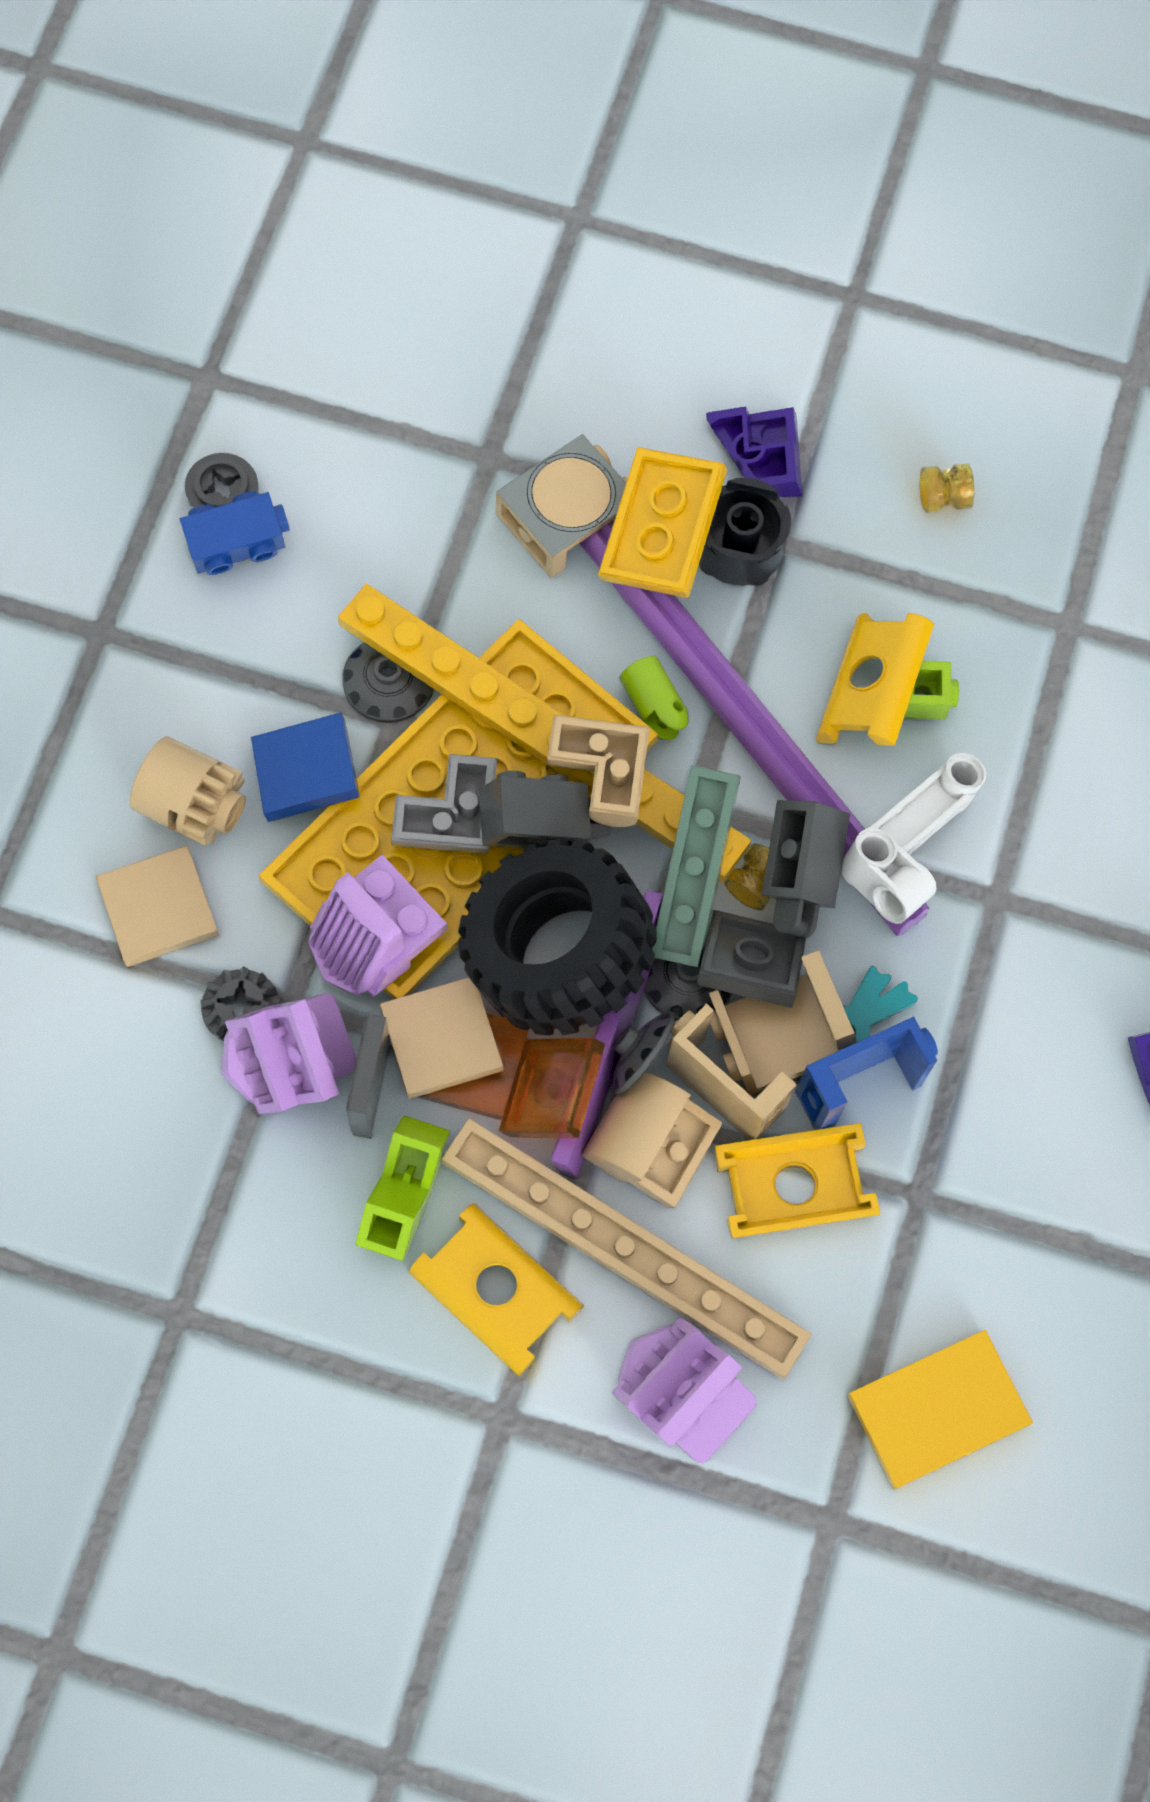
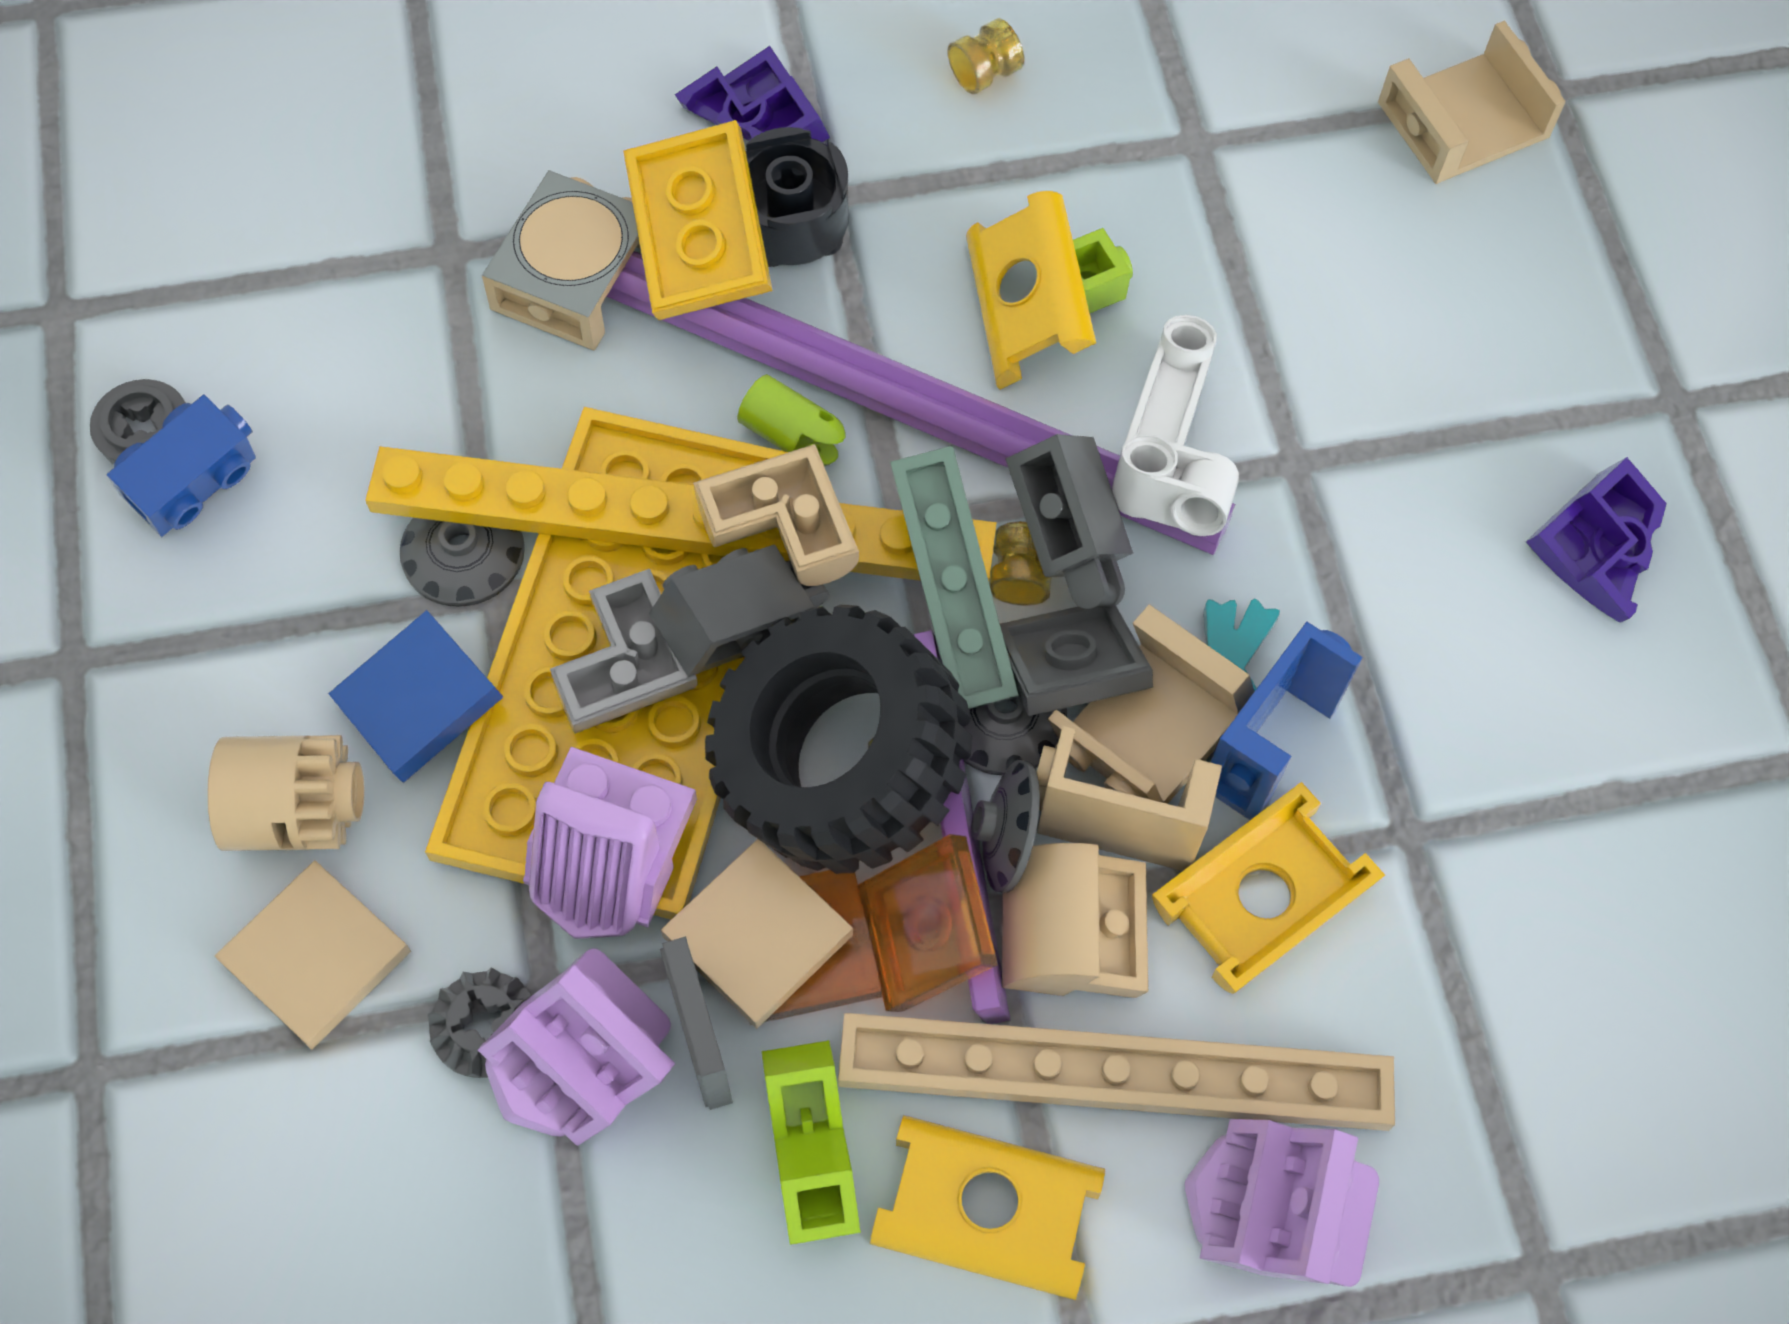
camera: 25 degrees left, 5 degrees down
yellow tile [847,1329,1033,1490] -> none

